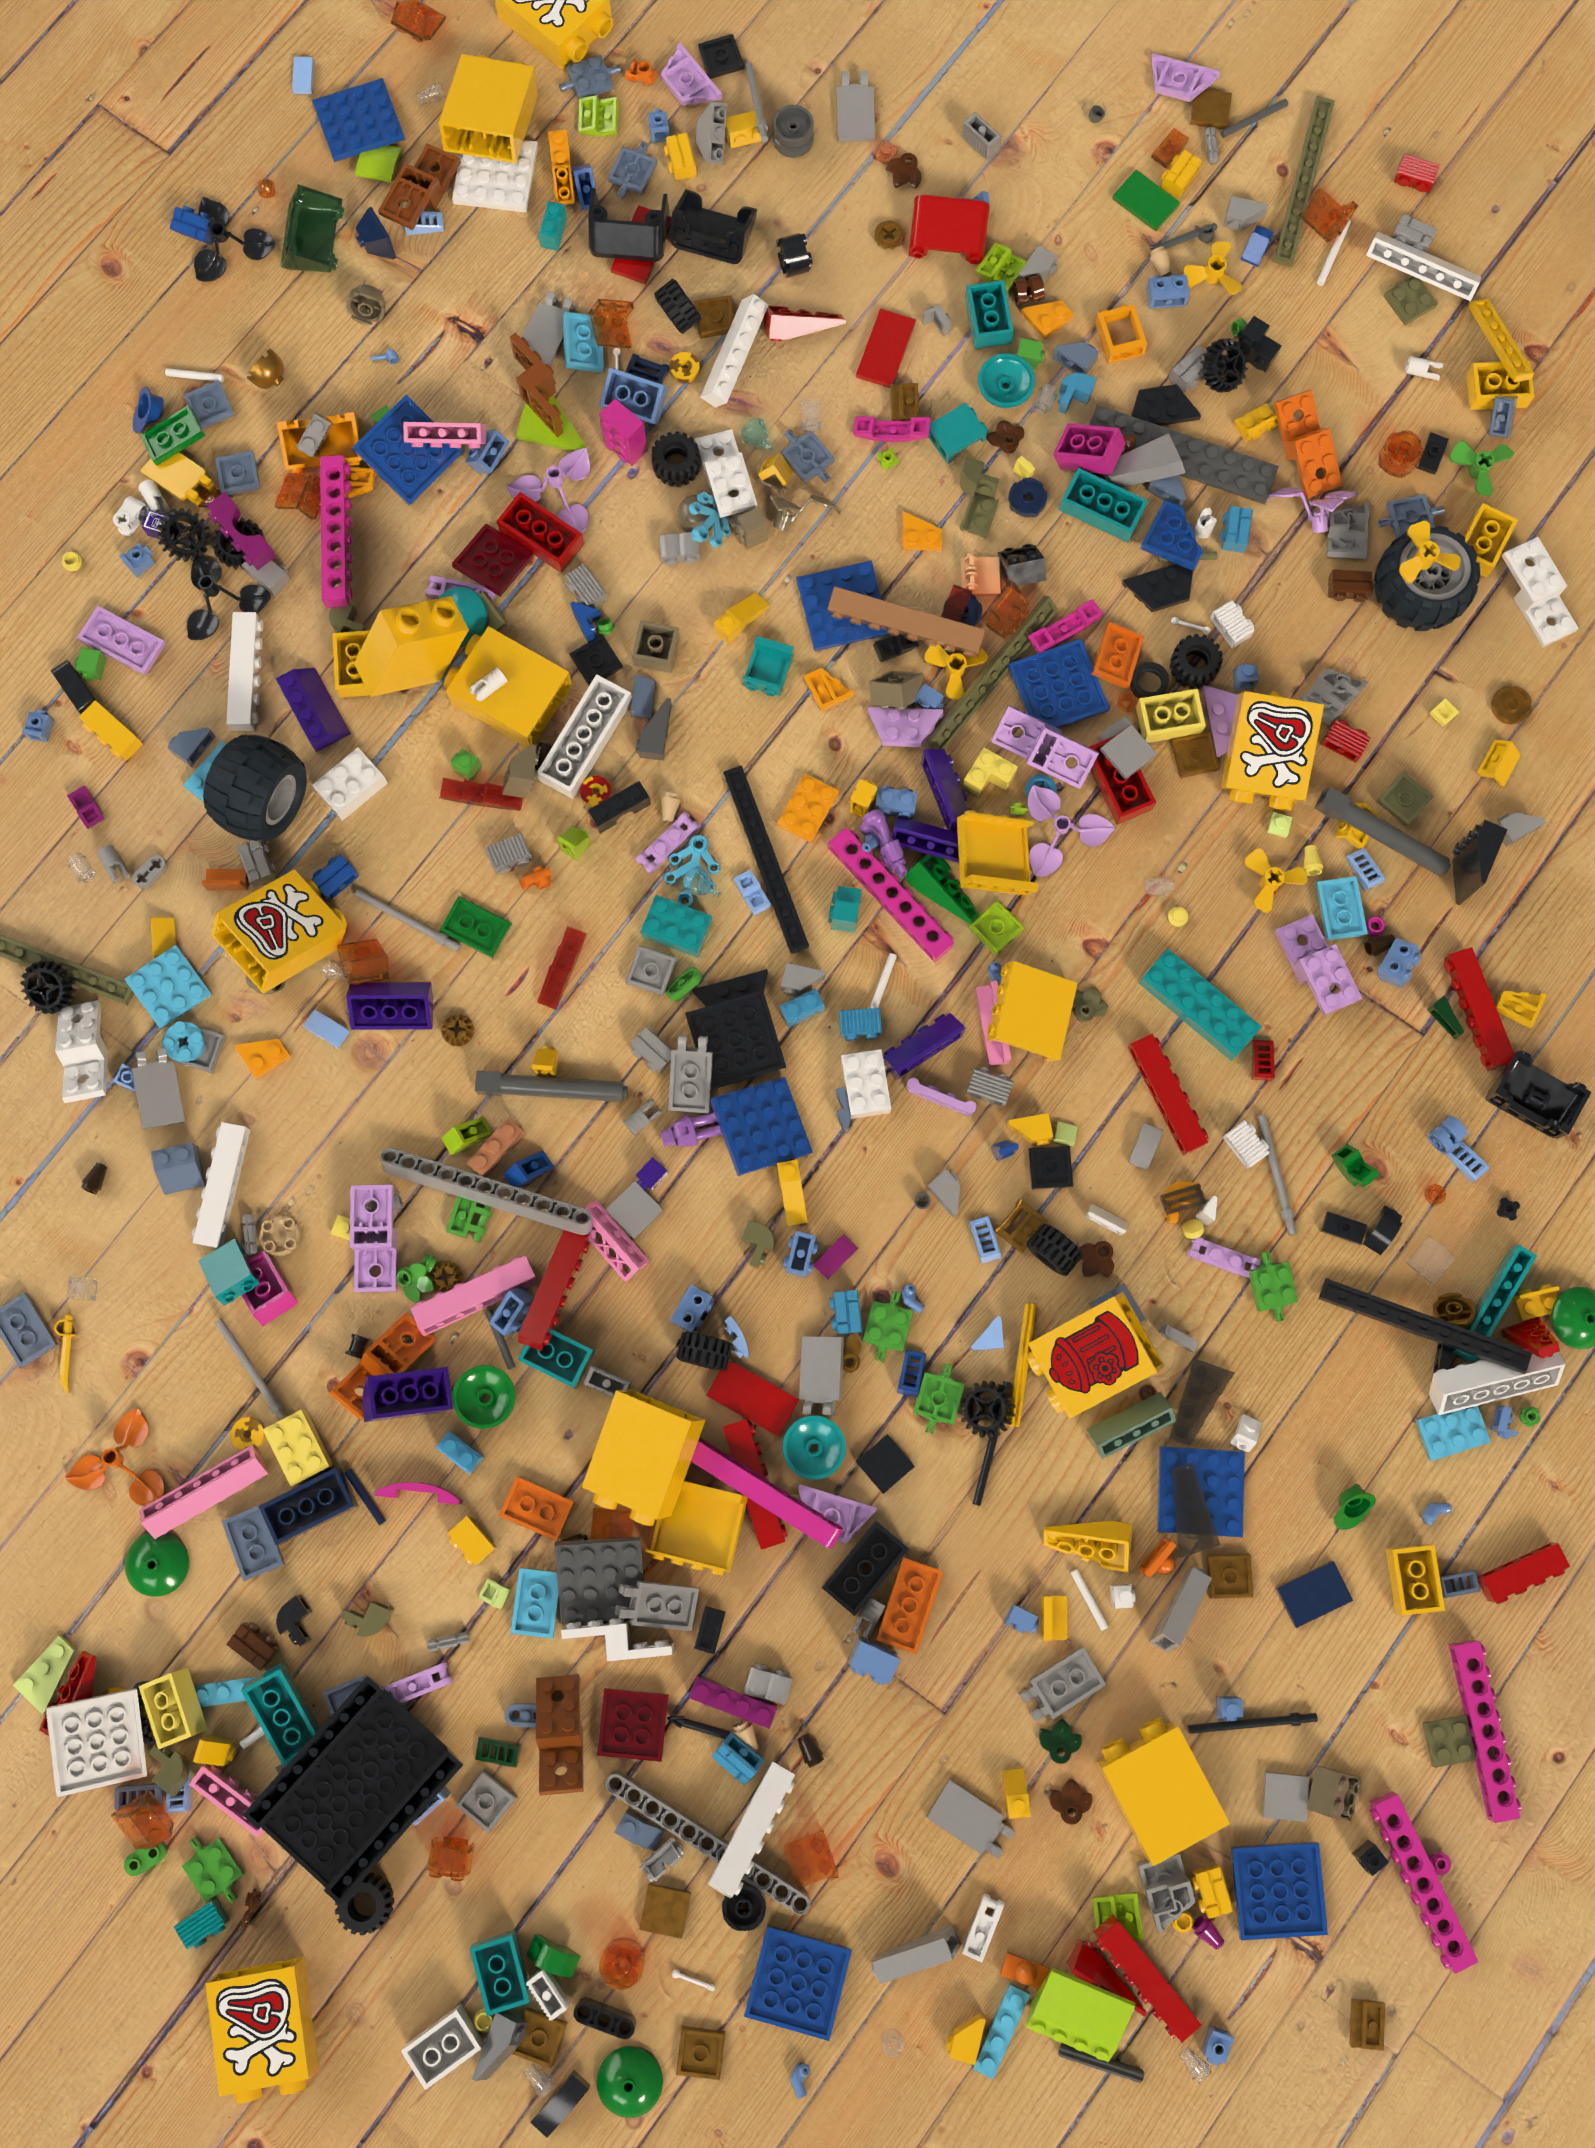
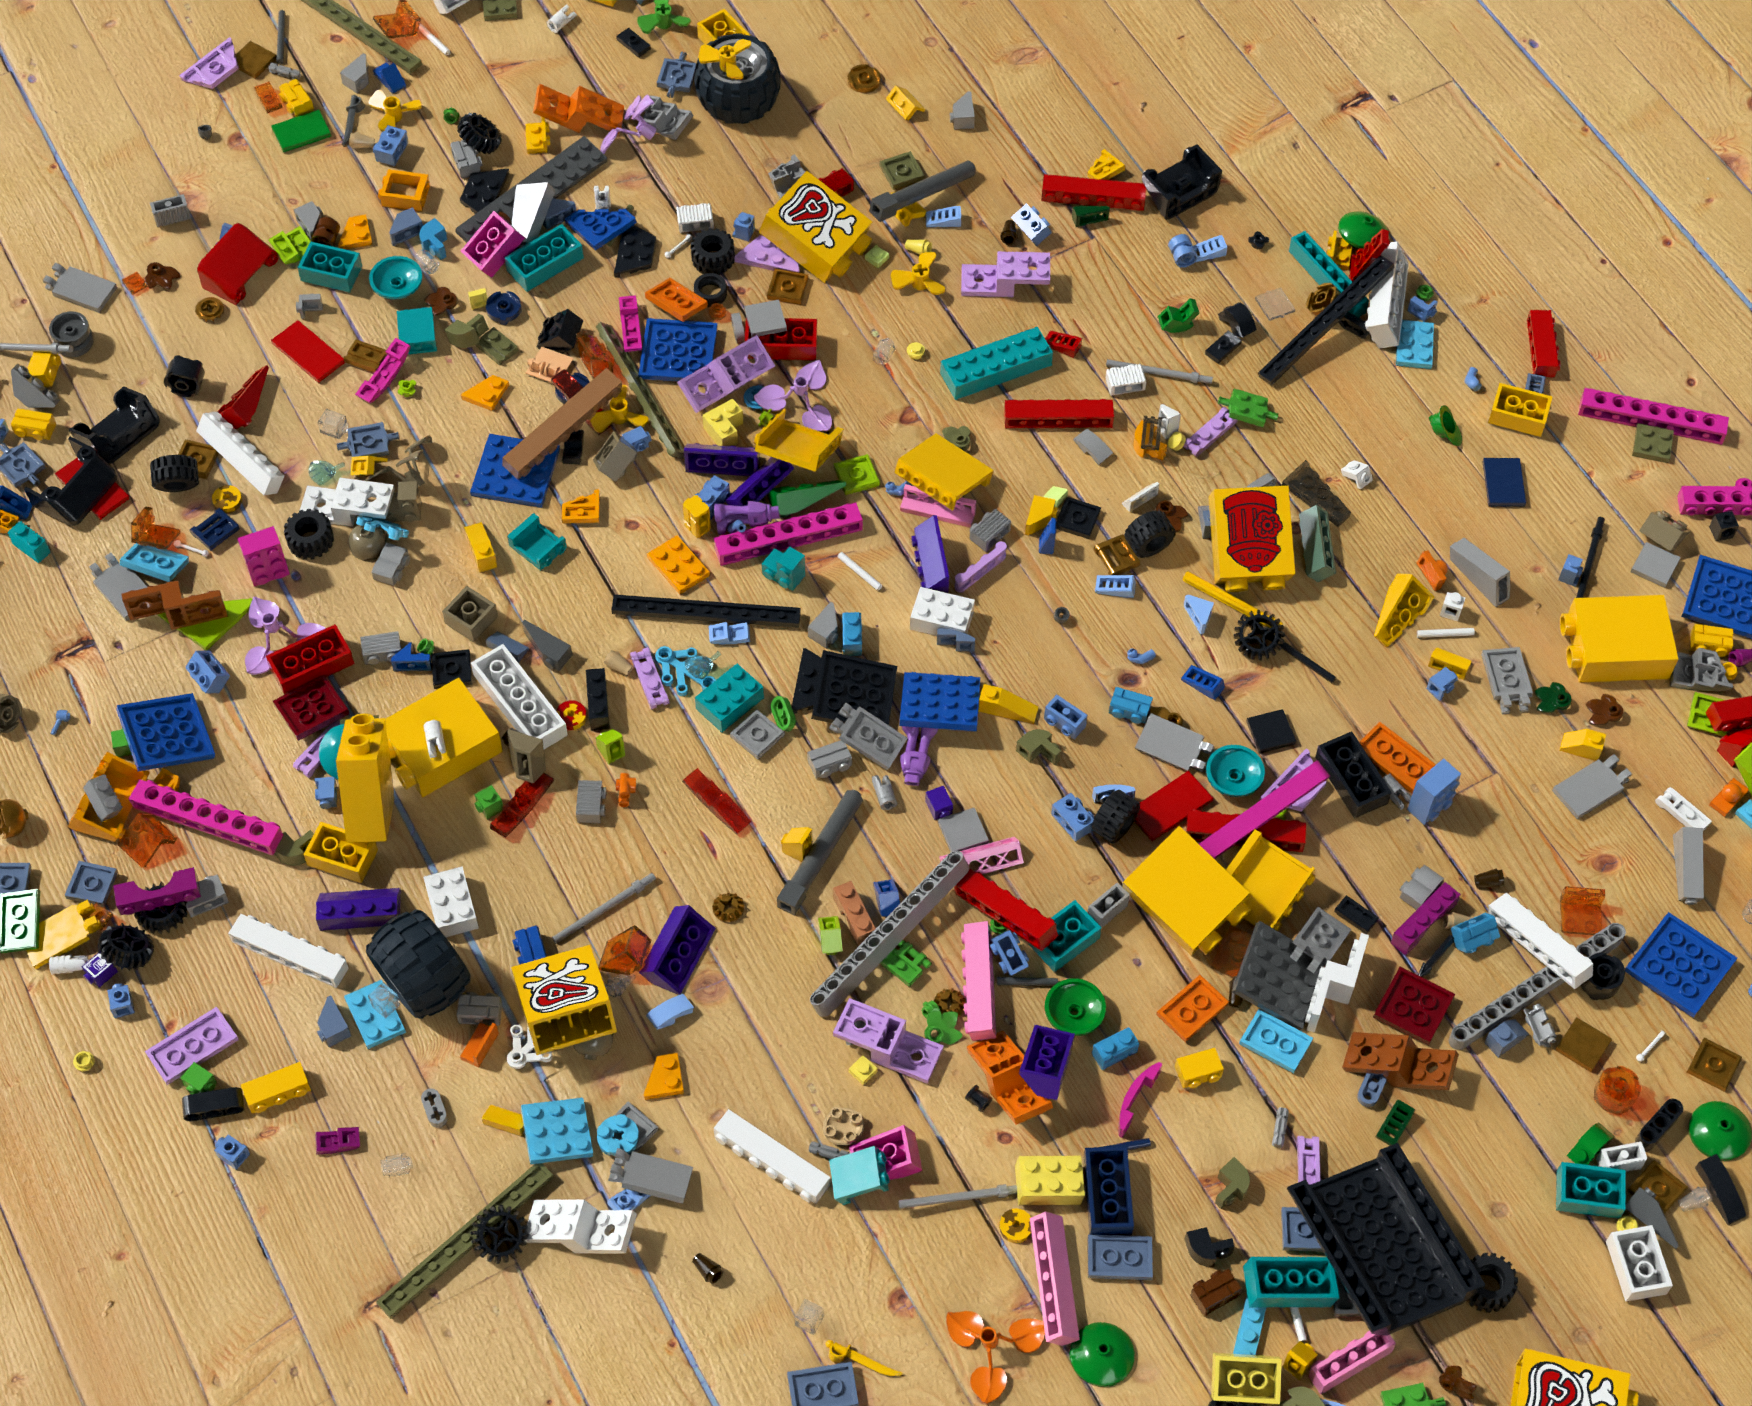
camera: 65 degrees left, 20 degrees down
light grey hinge [97,845,131,883] -> none
white piece [113,496,149,536] -> none
sand blue slope [151,1142,206,1195] -> none
black plant [187,555,271,640] -> none
bright pink brick [403,422,486,448] -> none
clear orange brick [427,1836,475,1881] -> none
green tile [439,896,512,959] -> none
light grey tile [456,1770,517,1834] -> none
yellowish green slope [478,1578,511,1609] -> none
medium blue brick [599,368,669,425] -> none
magenta slope [813,1234,859,1280] -> none
dark azure brick [839,1008,882,1041] -> none
bright green plate [863,1291,913,1362] -> none
lavender wing [867,707,944,747] -> none
bright green plate [913,1363,965,1434] -> none
light grey slope [927,1169,960,1218] -> none
bright green brick [1017,338,1045,369] -> none
light yellow brick [1136,689,1206,743] -> none
blue plate [1157,1446,1245,1538] -> none
clear smoke wing [1171,1462,1221,1558] -> none
pearl gold tile [1207,1554,1253,1599] -> none
dark azure brick [1219,506,1253,553] -> none
black brick [1238,316,1282,373] -> none
medium azure plate [1316,876,1368,941] -> none
reddish brown brick [1328,569,1372,602] -> none
dark pink plate [1366,916,1385,936] -> none
clear orange brick [1378,430,1423,478] -> none
clear orange plate [1425,1184,1446,1205] -> none
light yellow plate [1429,698,1459,727] -> none
black slope [1452,820,1508,905] -> none
white bracket [1502,537,1579,648] -> none

